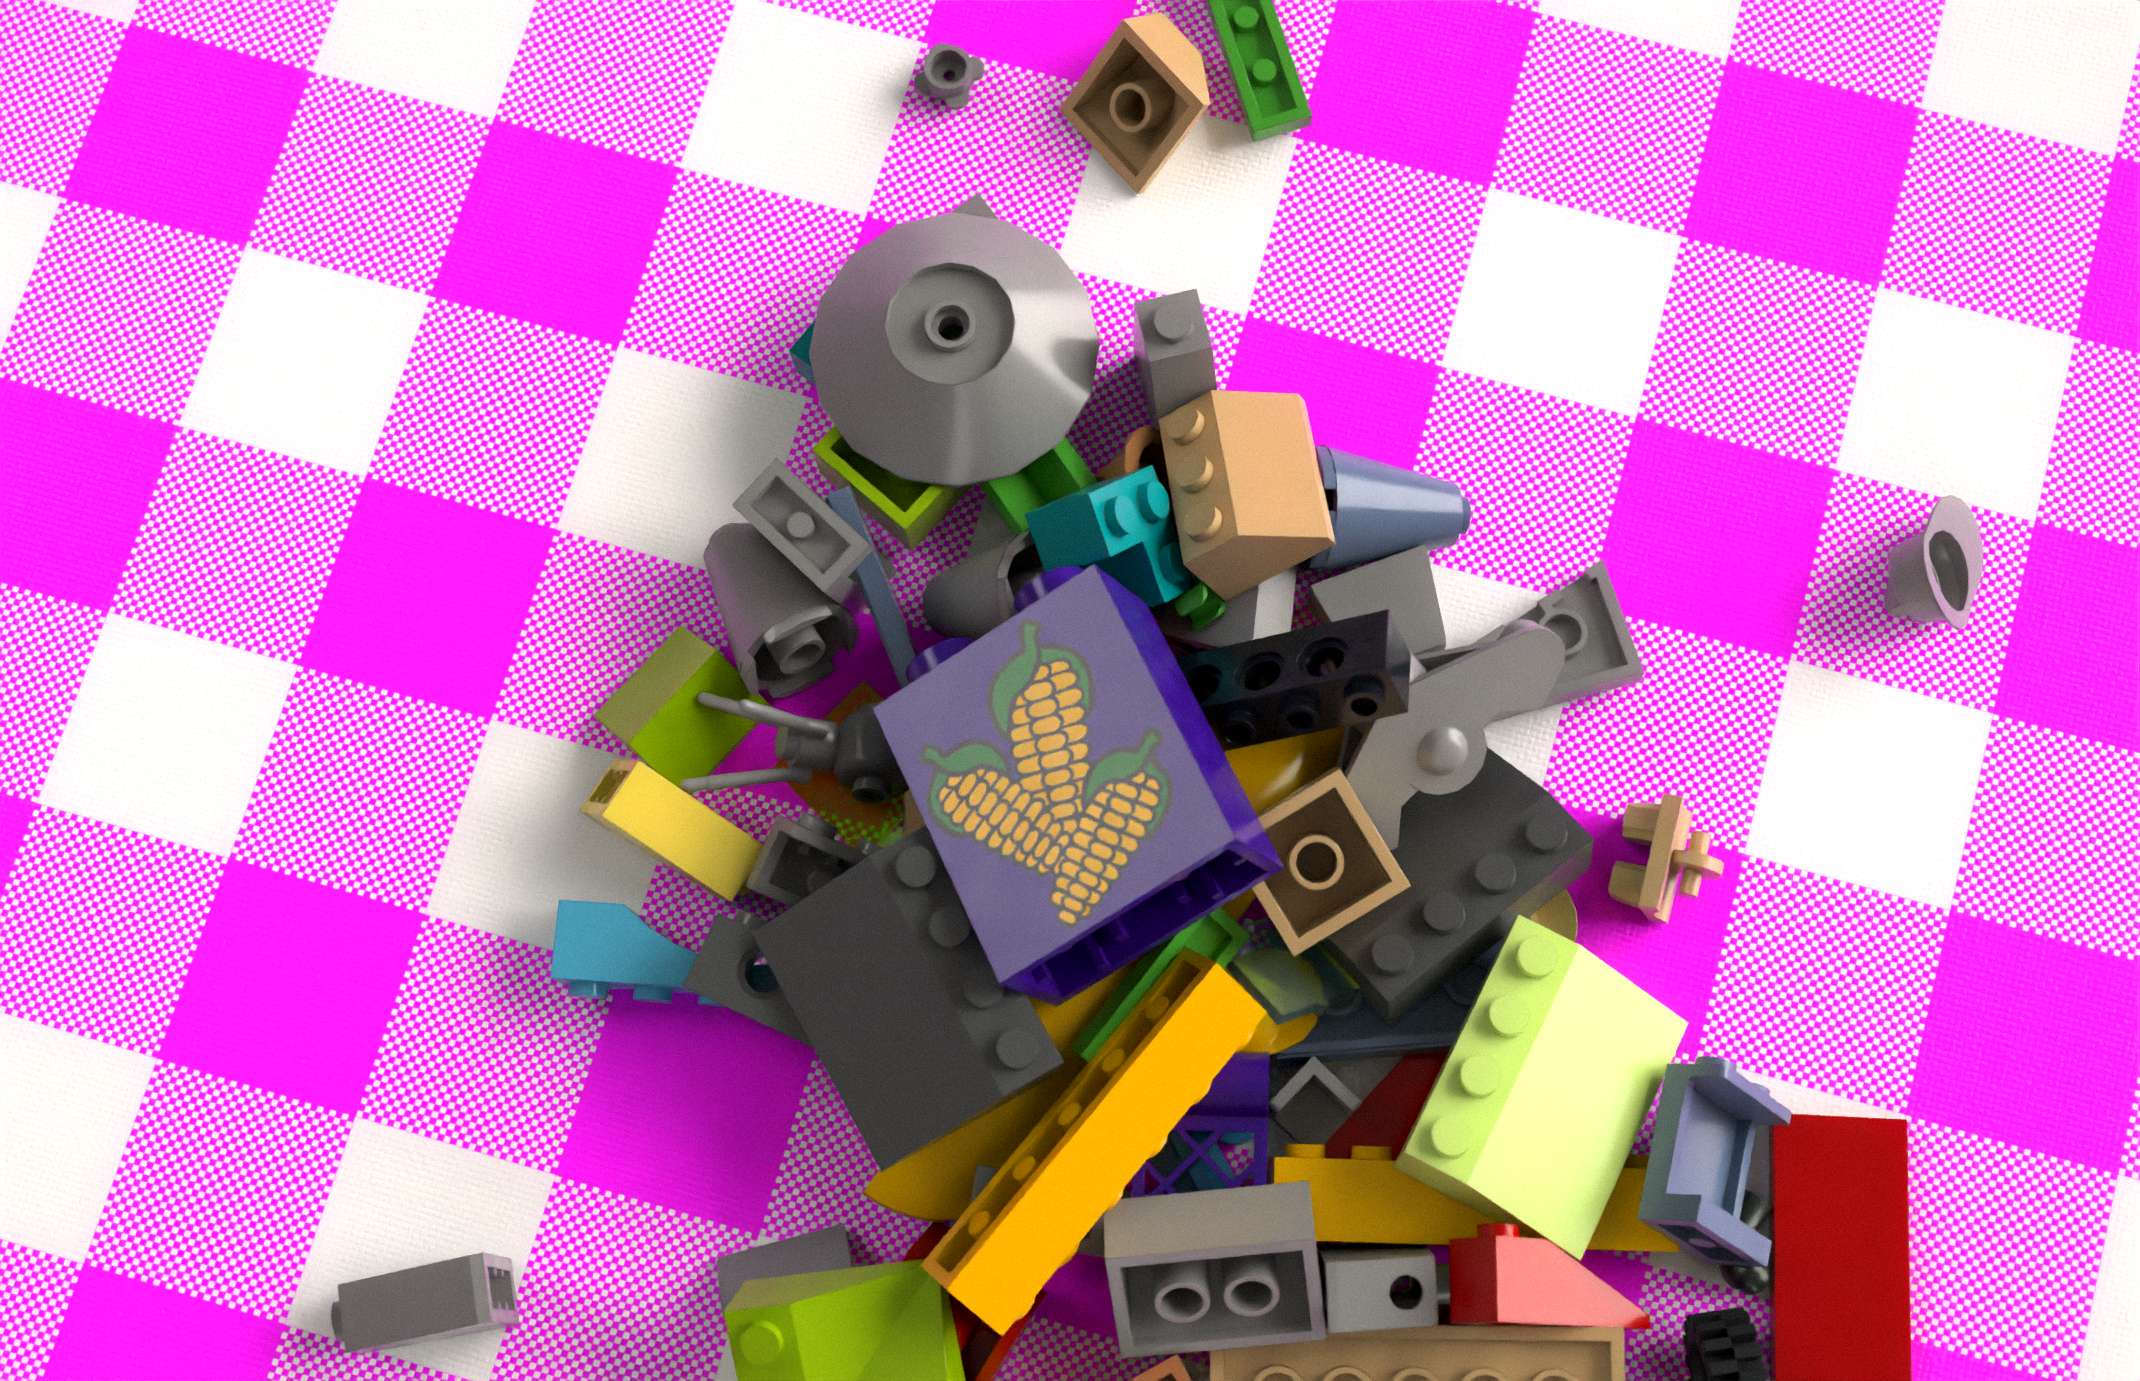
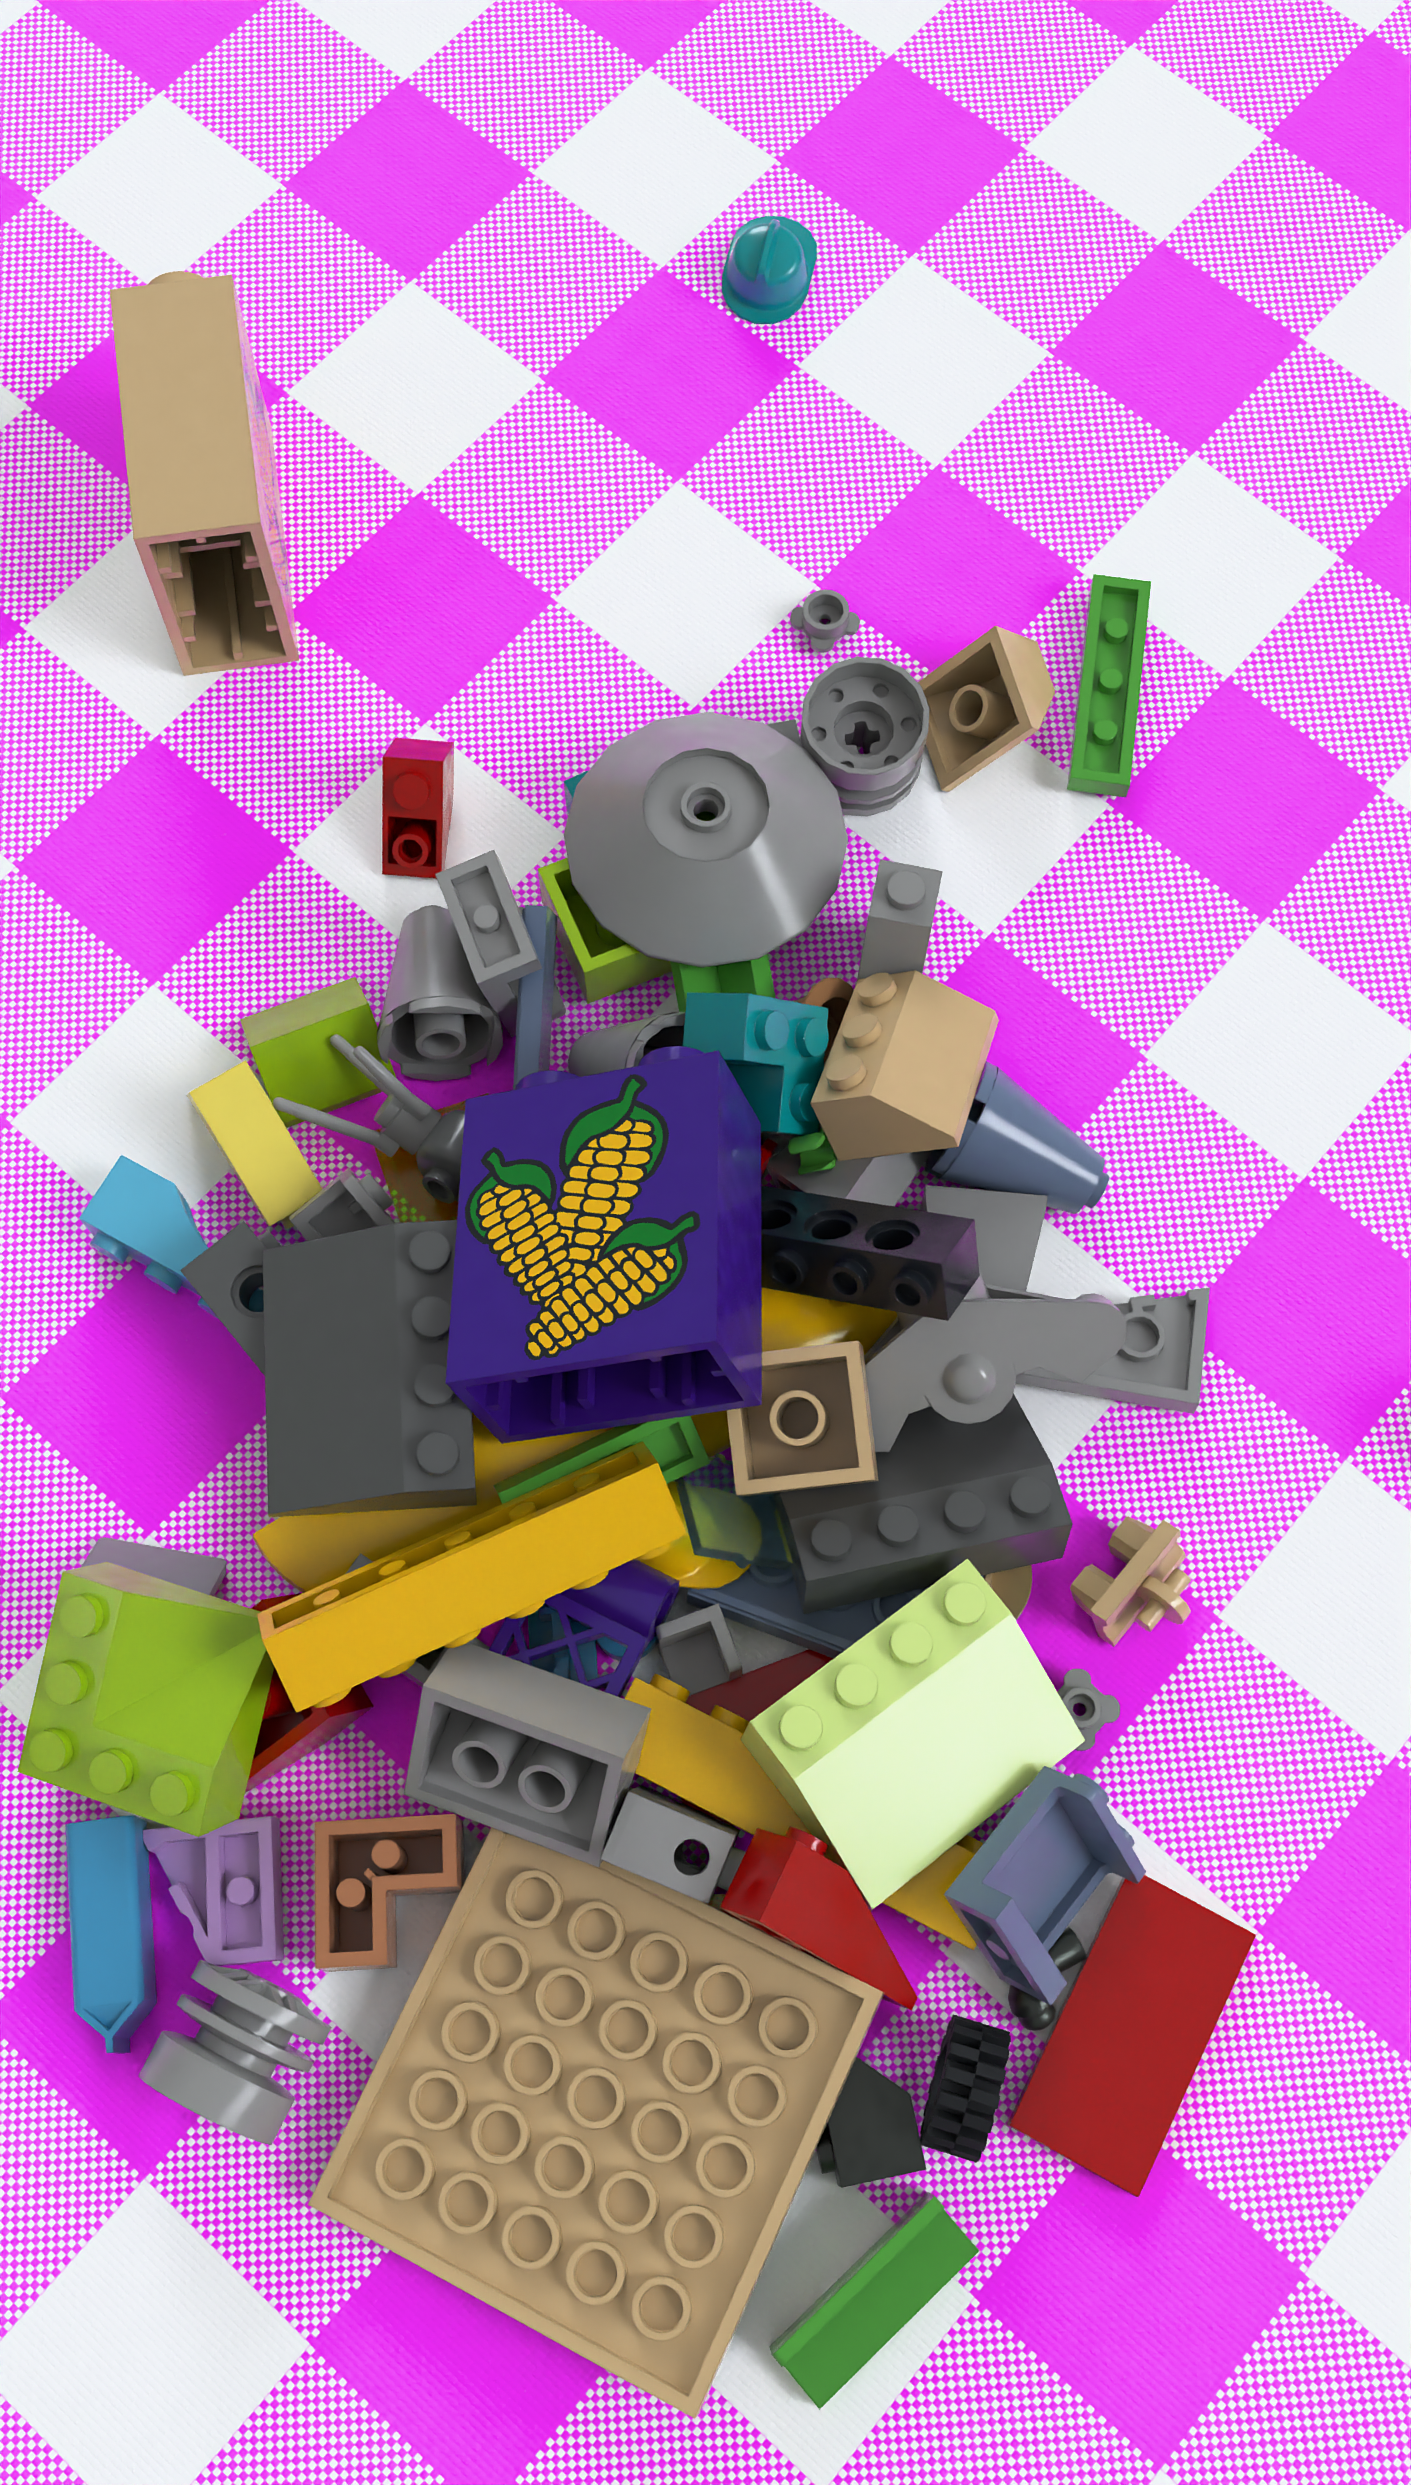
camera: 20 degrees right, 5 degrees down
none -> tan brick [110,271,299,676]
none -> red slope [382,738,454,879]
none -> light grey wheel [800,657,930,817]
none -> light grey plate [1058,1669,1120,1751]

